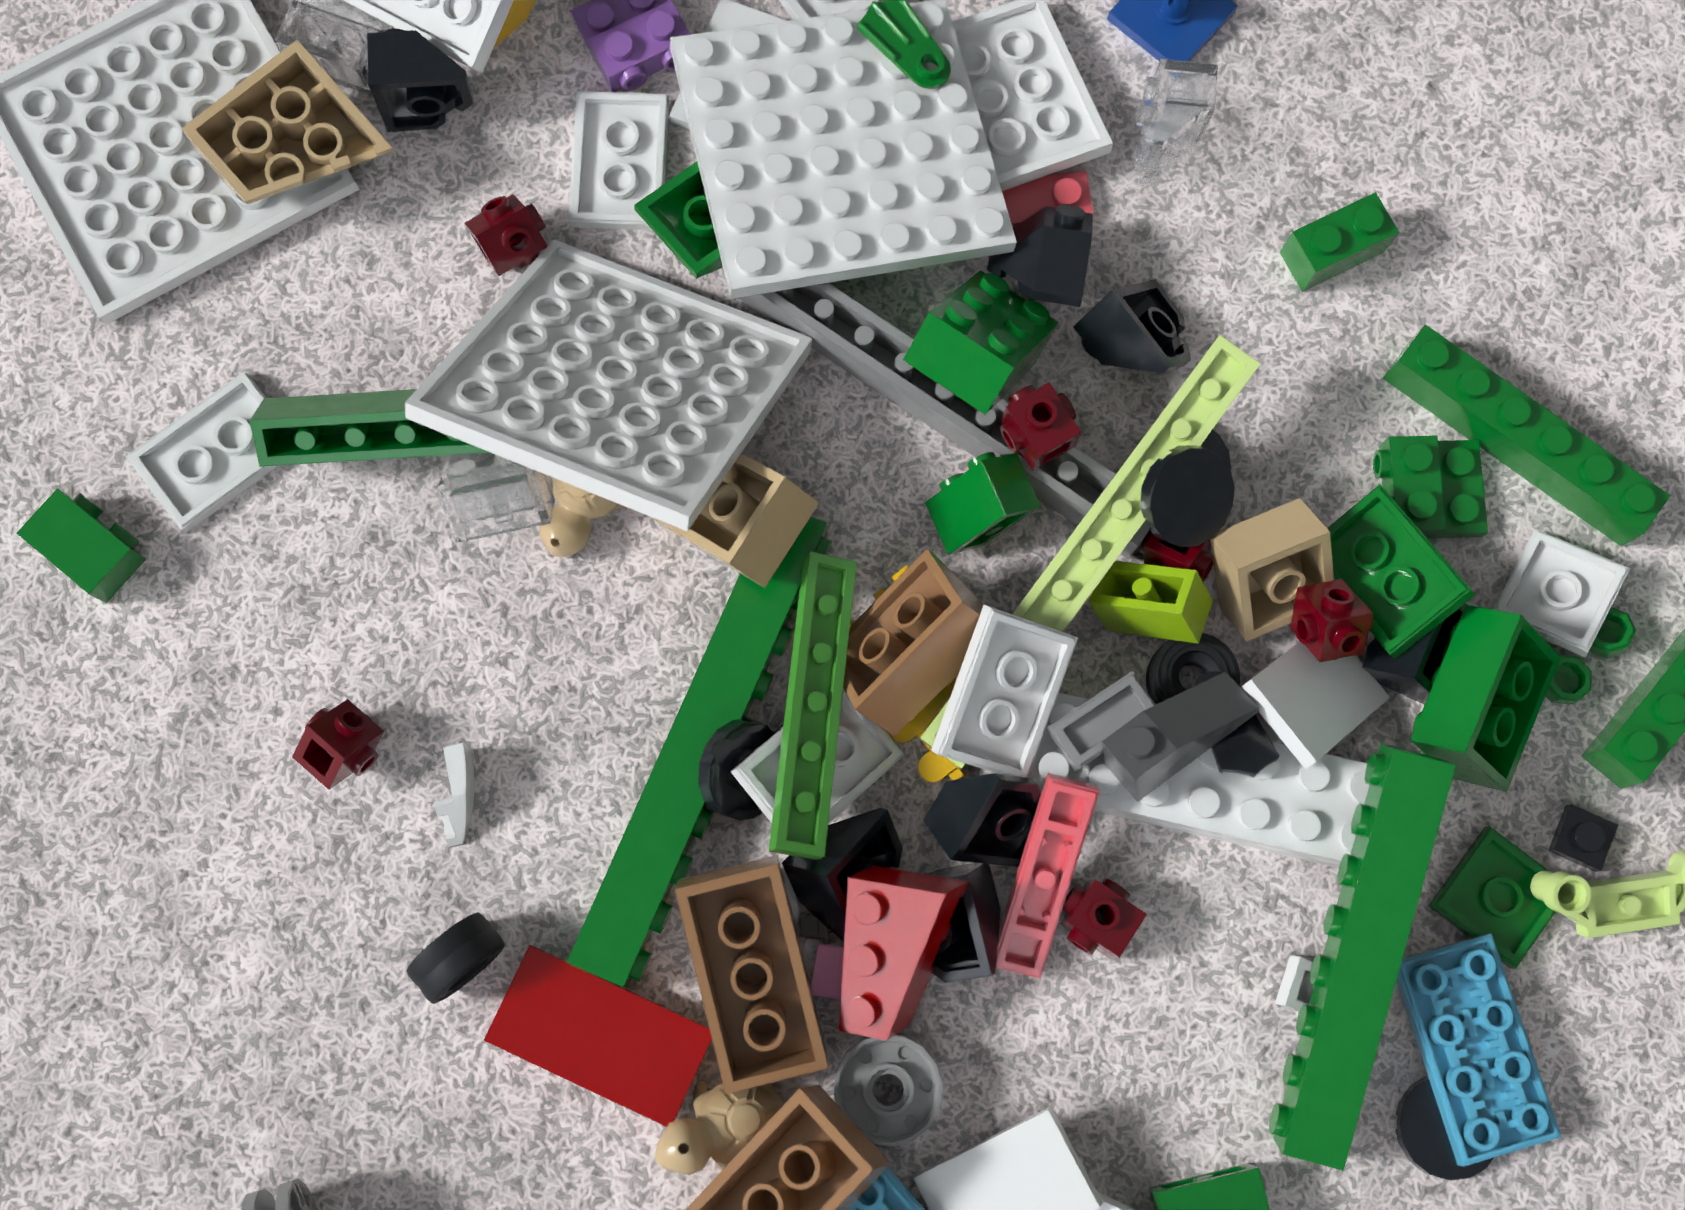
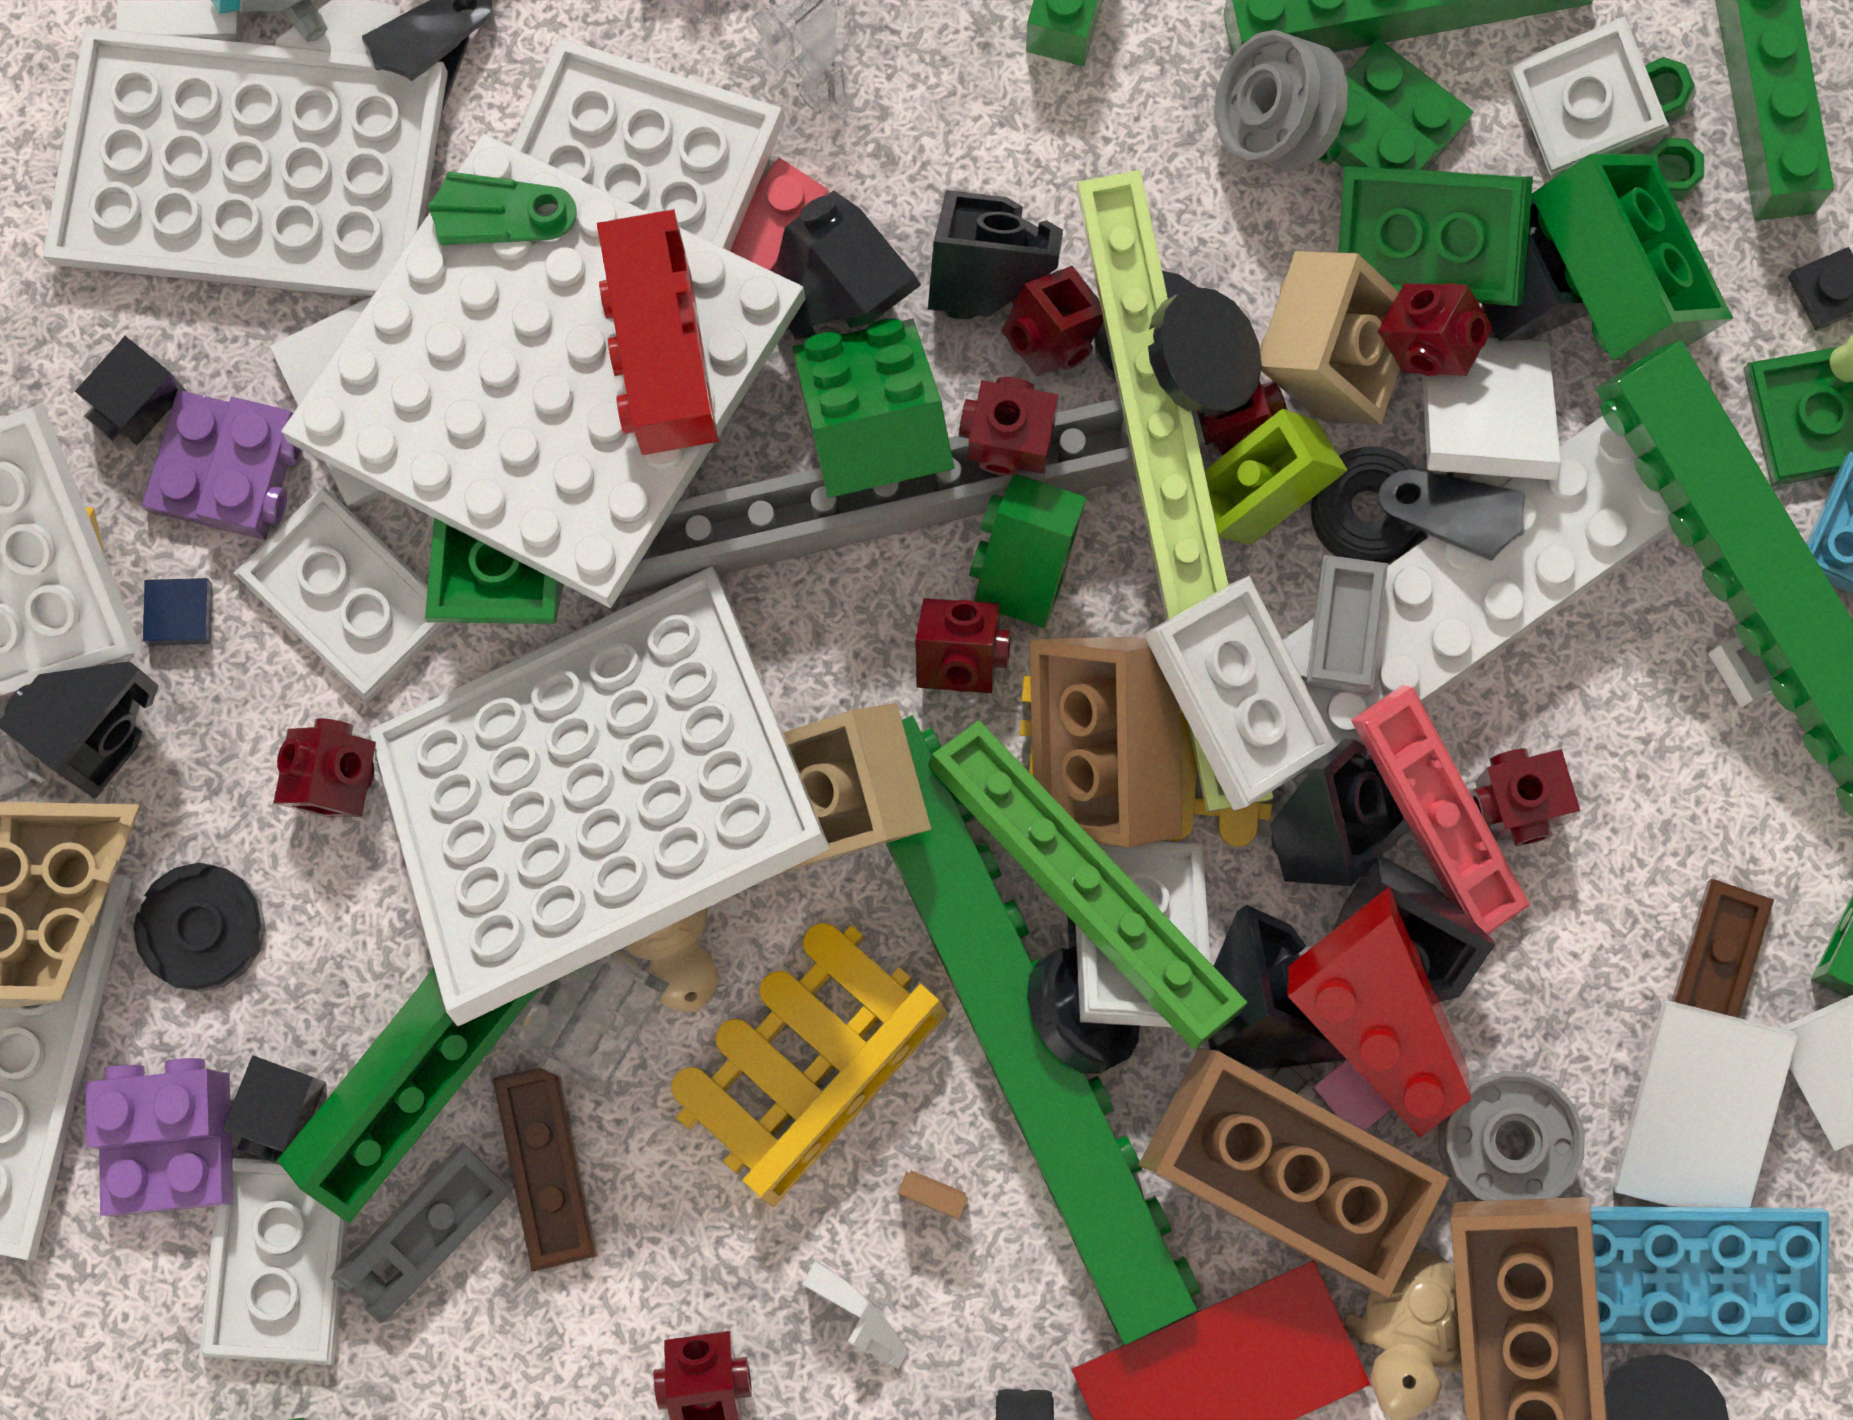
camera: 40 degrees left, 0 degrees up
dark grey slope [1102,671,1259,802] -> none
none -> medium lavender plate [85,1058,233,1217]
none -> black tile [133,862,266,992]
none -> dark blue tile [143,578,212,646]
none -> black brick [223,1055,326,1162]
none -> dark grey plate [331,1142,512,1323]
none -> reddish brown tile [492,1064,598,1272]
none -> red wedge [596,209,719,455]
none -> yellow fence [671,923,948,1208]
none -> medium nougat tile [897,1170,968,1221]
none -> dark red brick [915,598,1011,694]
none -> dark red brick [1001,265,1104,377]
none -> light grey wheel [1214,30,1348,172]
none -> reddish brown tile [1671,879,1774,1018]

